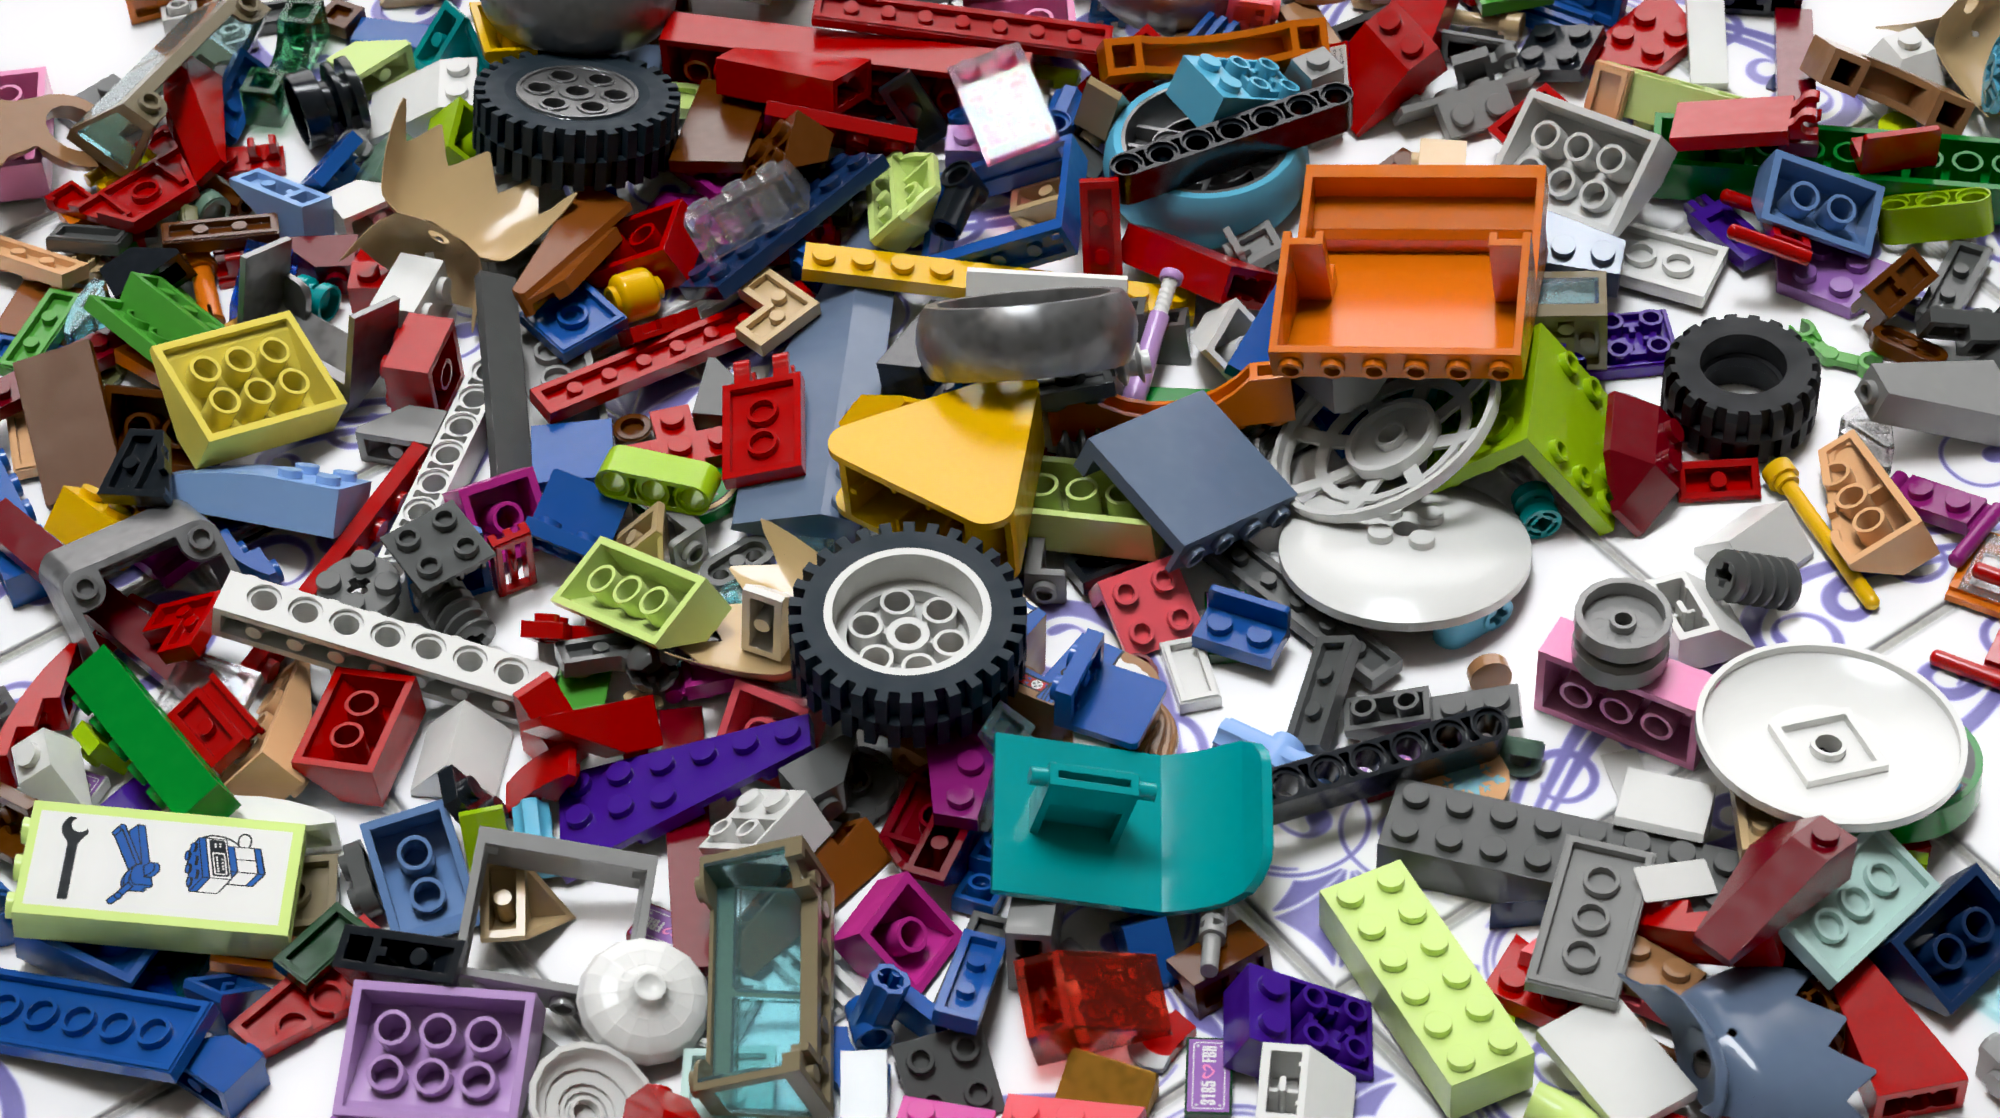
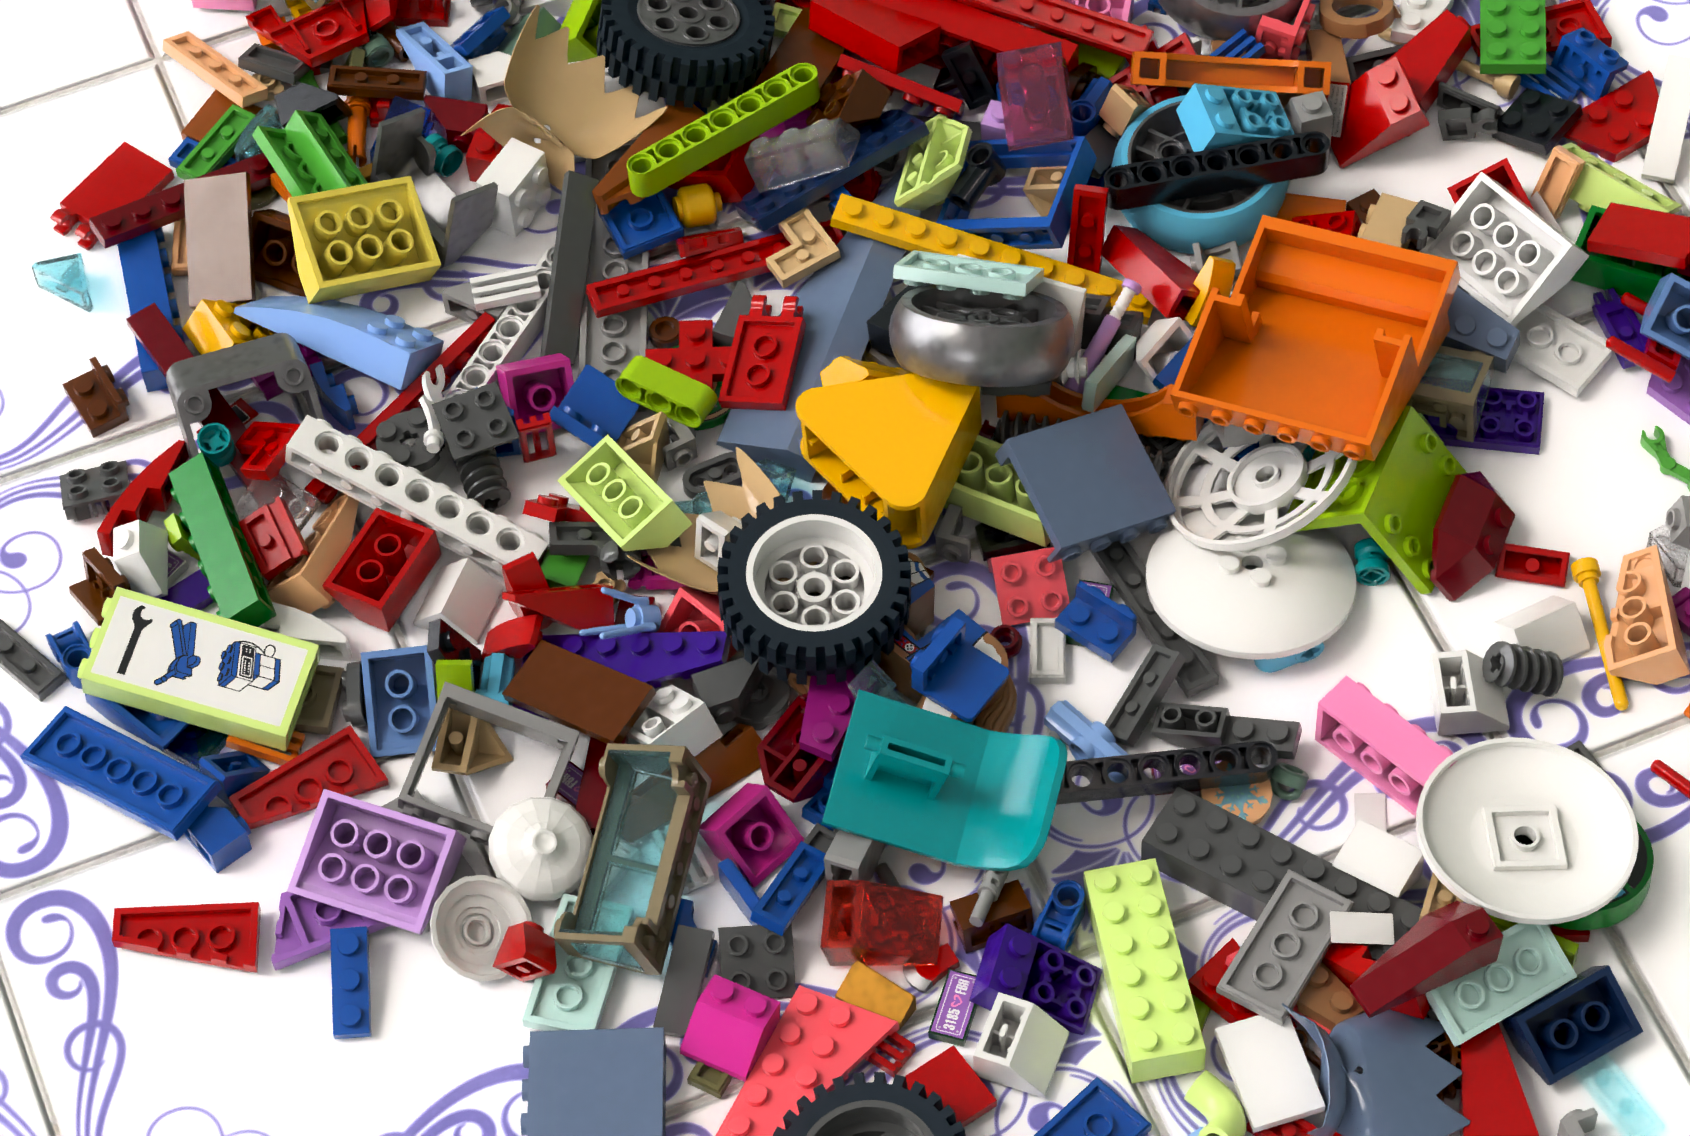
camera: 15 degrees right, 10 degrees up
black wing [97,428,173,507] -> none
dark green tile [273,902,369,993] -> none
black slope [331,924,469,987] -> none
brick [380,312,465,412] -> none
tile [531,418,614,493] -> none
blue piece [844,963,911,1050] -> none
blue slope [1109,914,1180,996] -> none
light grey bracket [1392,67,1540,140] -> none
medium nougat tile [1466,653,1512,690] -> none
dark blue sticker [1489,899,1548,929] -> none
light grey wheel [1571,577,1673,690] -> none
black tyre [1660,314,1822,463] -> none
none -> teal wheel [197,423,236,467]
none -> white piece [419,364,453,453]
none -> white tile [469,265,542,311]
none -> reddish brown tile [502,639,656,744]
none -> light blue plant [579,587,661,639]
none -> lime beam [627,63,820,197]
none -> light aqua plate [893,250,1044,300]
none -> blue piece [1031,880,1085,952]
none -> light aqua tile [1081,334,1137,413]
none -> yellow slope [1184,256,1236,327]
none -> dark grey plate [1401,200,1451,250]

